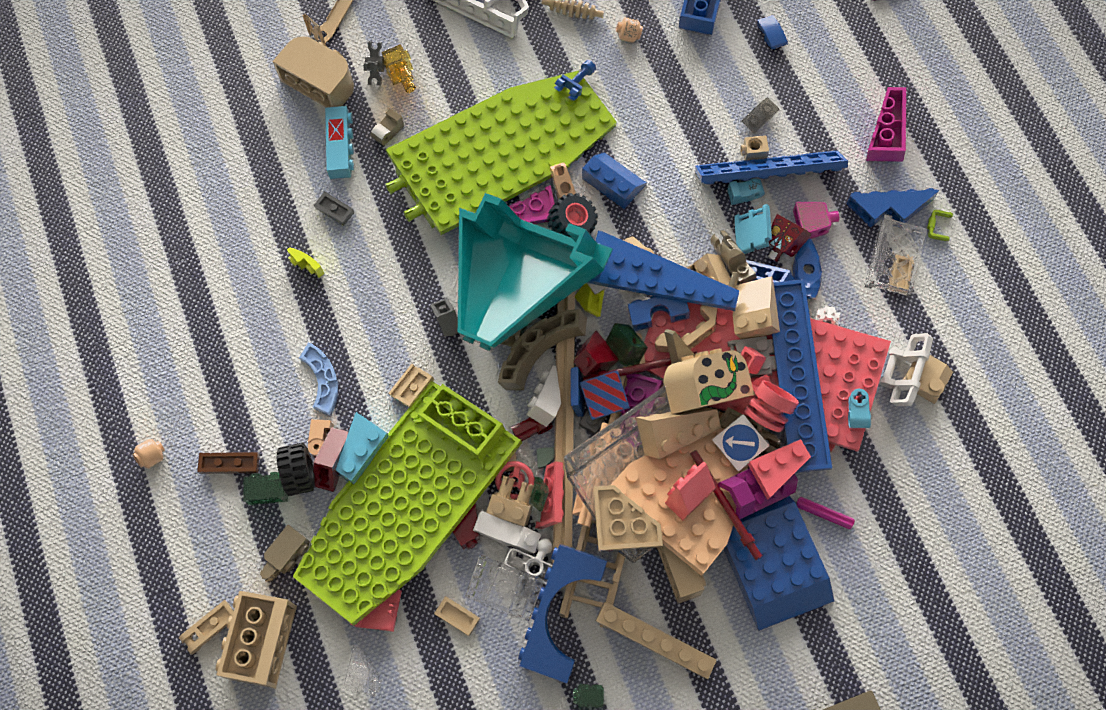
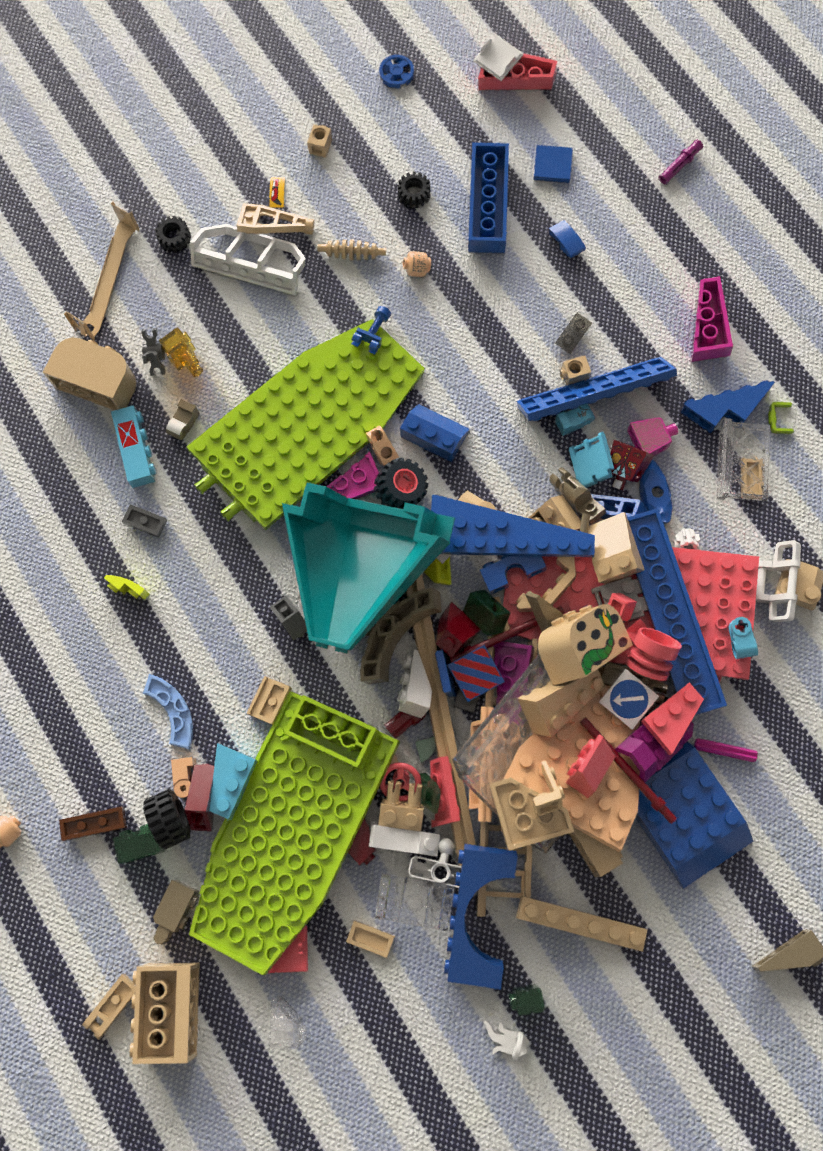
camera: 10 degrees left, 5 degrees up
none -> tan bracket [533,760,565,817]

